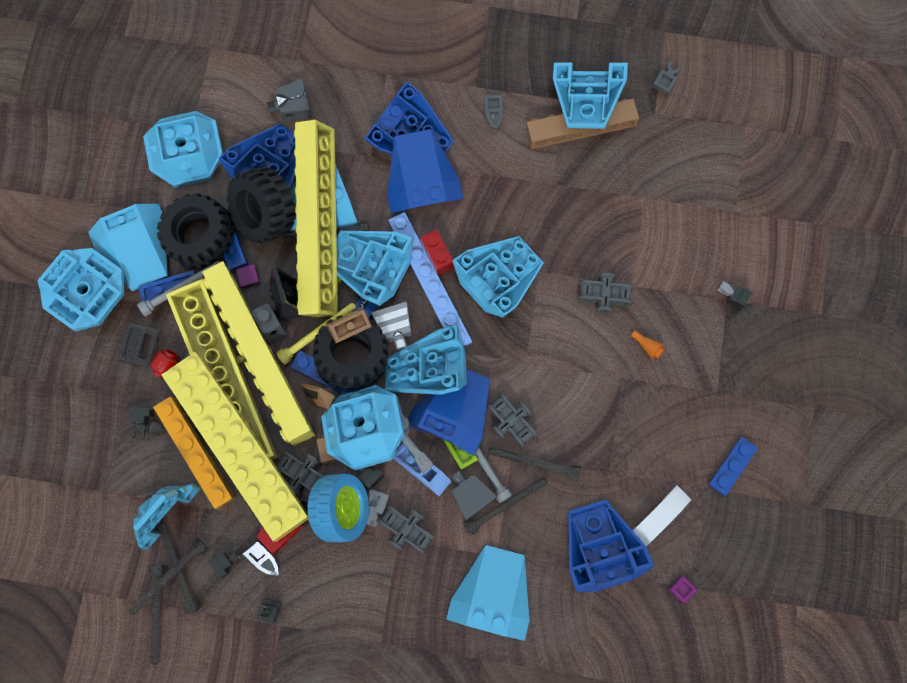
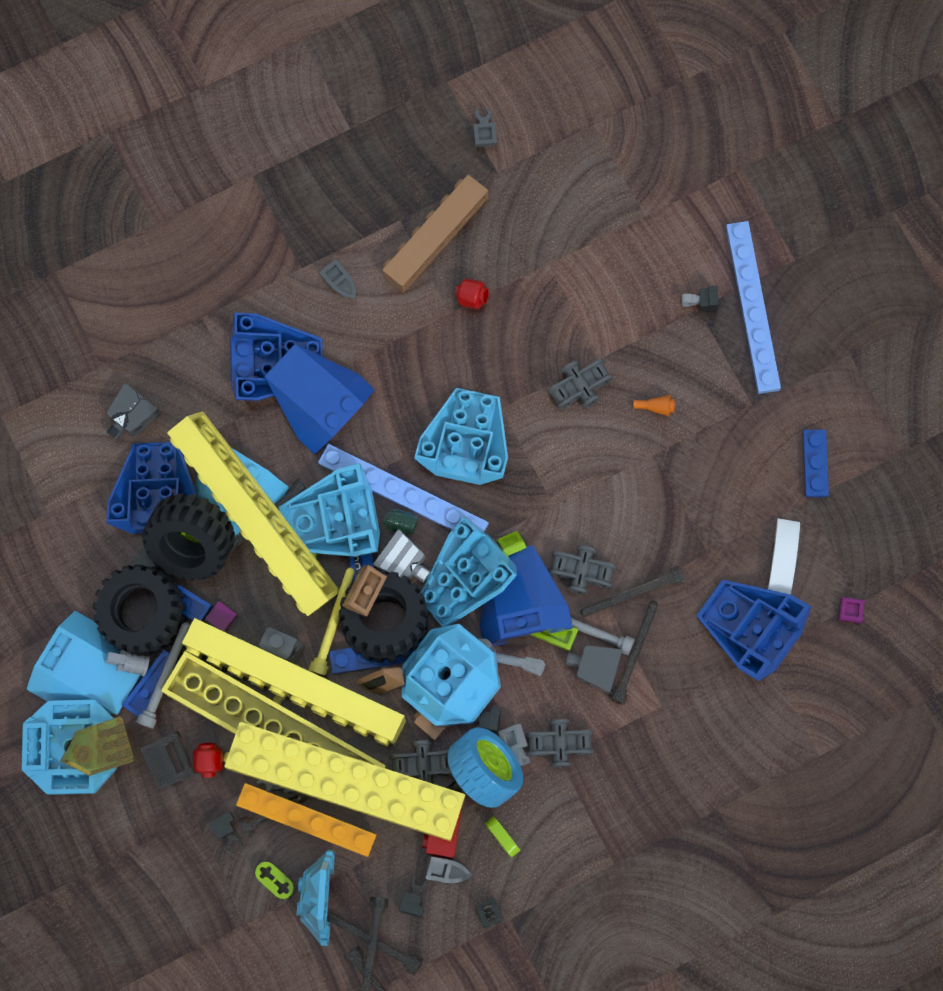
camera: 35 degrees left, 0 degrees up
medium azure piece [143,111,223,188] -> none
black slope [269,267,303,322] -> none
light blue slope [393,443,452,496] -> none
red brick [420,229,454,276] -> none
medium azure wedge [446,545,530,641] -> none
medium azure wedge [553,63,628,129] -> none
none -> clear yellow tile [60,716,135,776]
none -> light grey hinge [105,650,149,676]
none -> lime beam [255,862,295,899]
none -> brick [383,508,418,535]
none -> red head [455,278,489,309]
none -> lime beam [484,816,520,858]
none -> lime tile [497,531,526,556]
none -> light blue plate [726,221,781,394]

